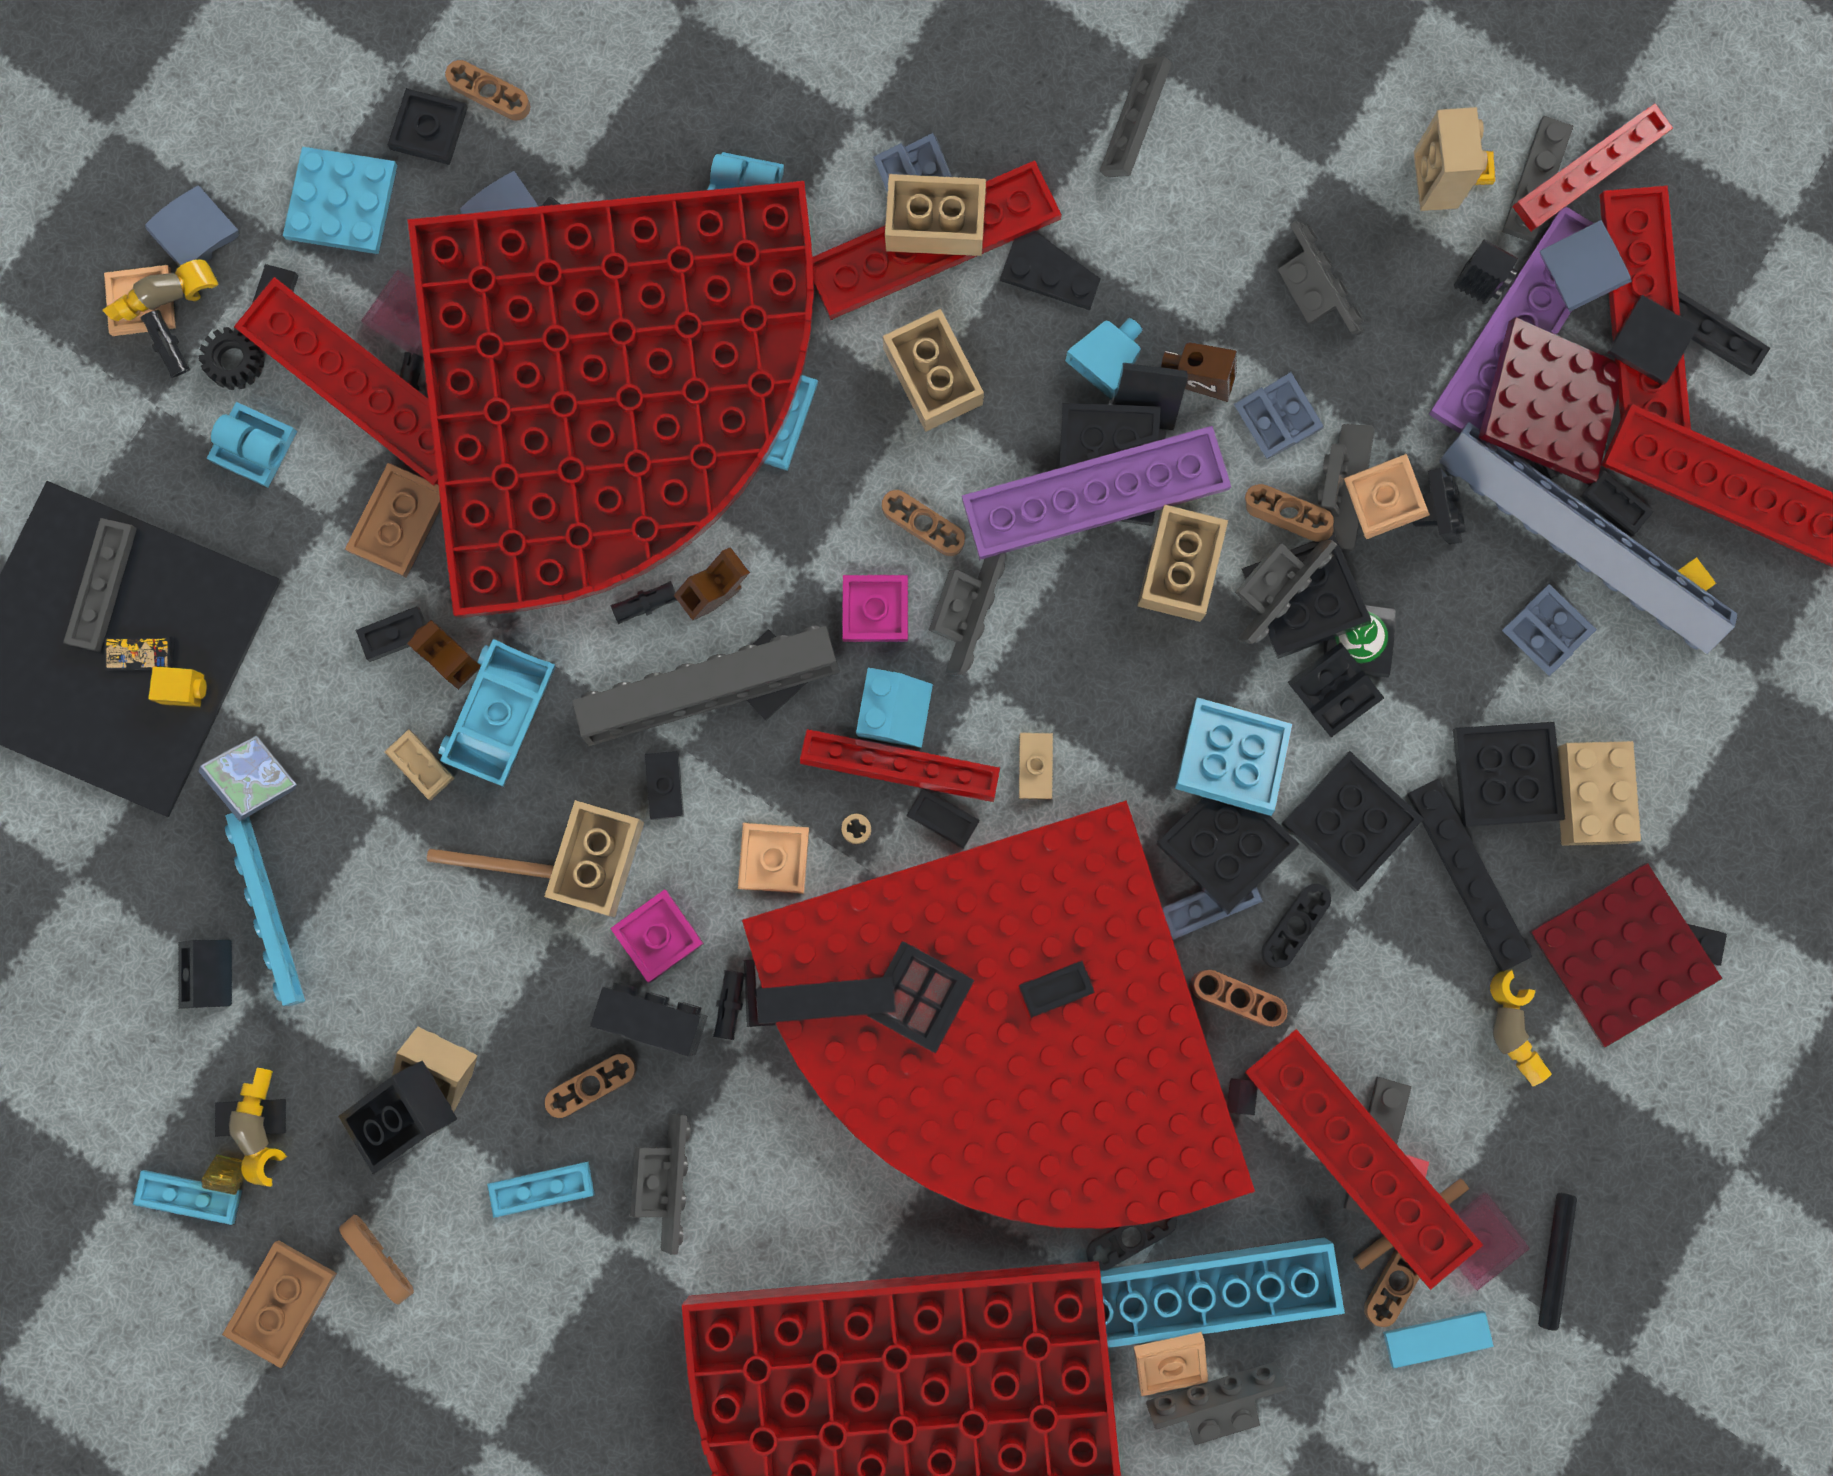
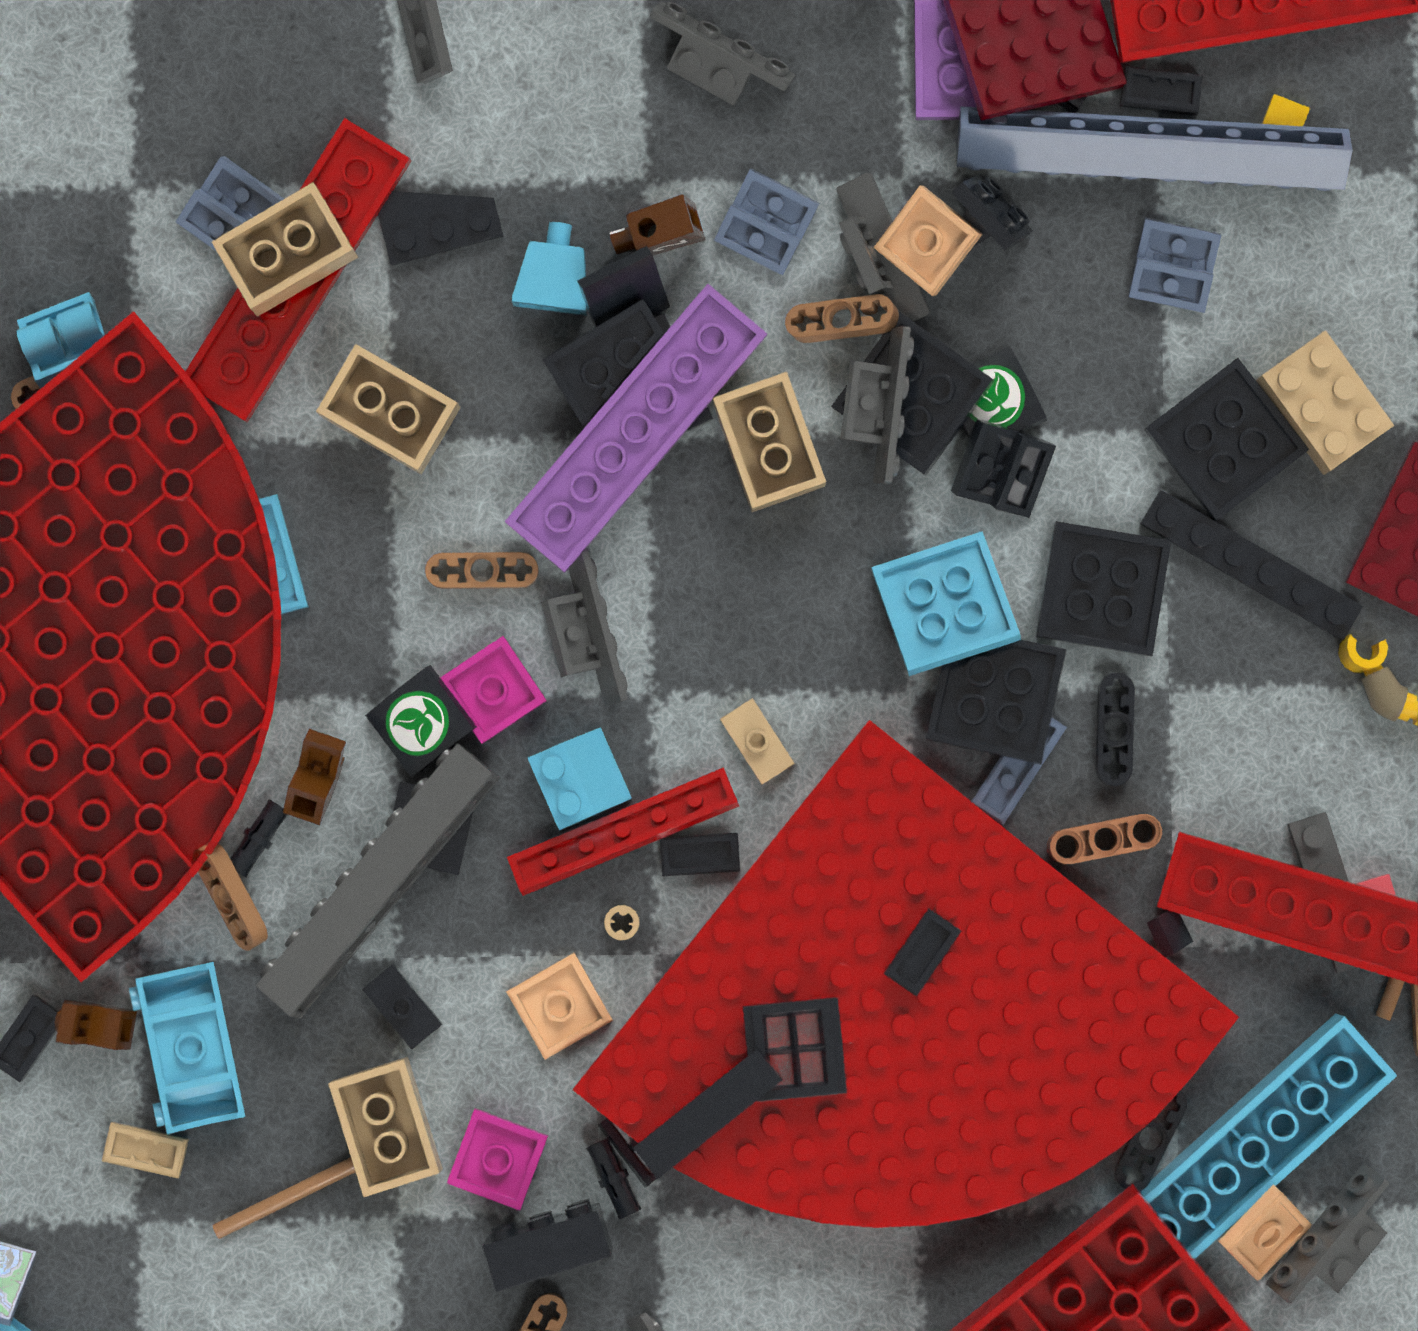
camera: 35 degrees left, 5 degrees up
none -> medium nougat beam [193,843,268,951]
none -> slope [365,665,477,778]

